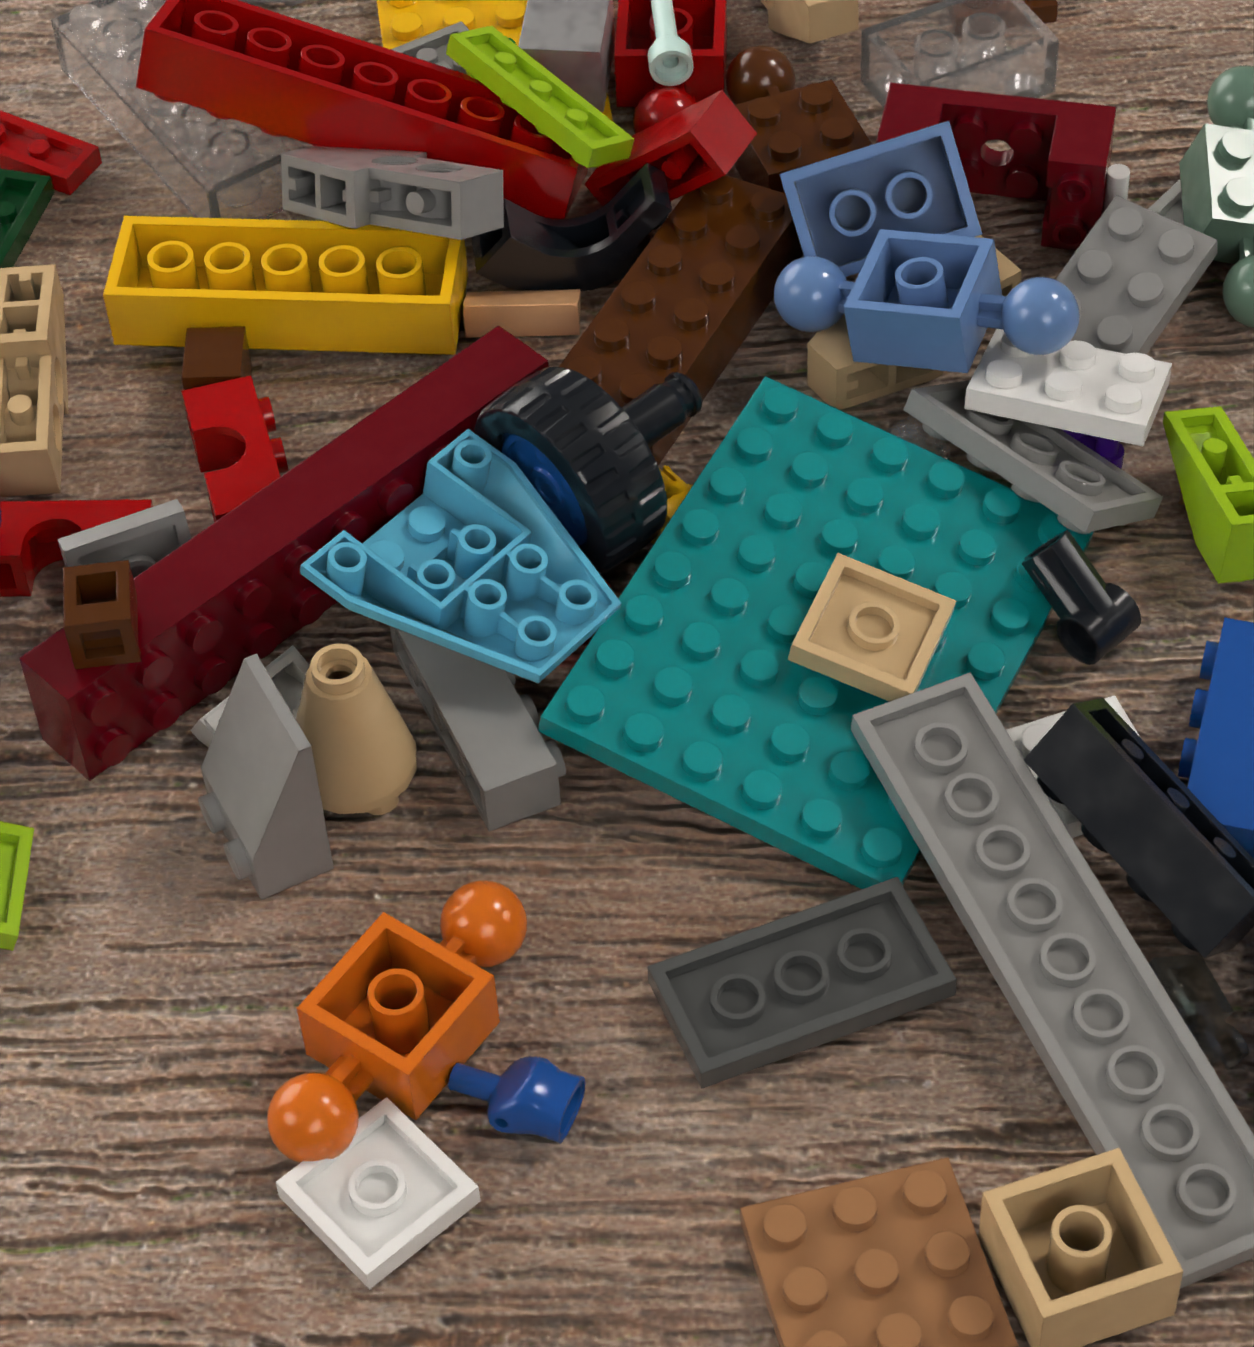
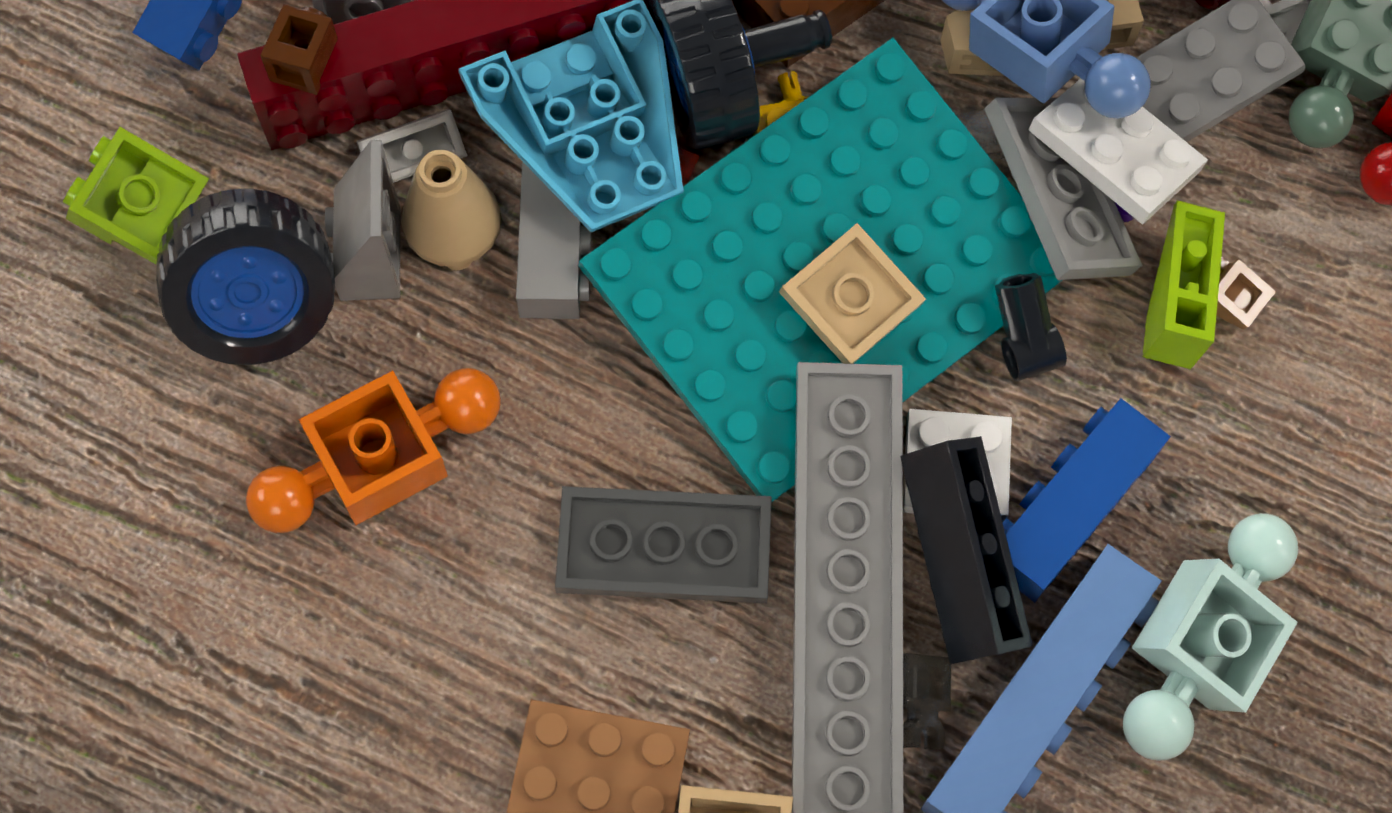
camera: 20 degrees right, 20 degrees up
white plate [276,1097,481,1290] -> none
blue piece [448,1056,585,1144] -> none
none -> black wheel [156,188,335,365]

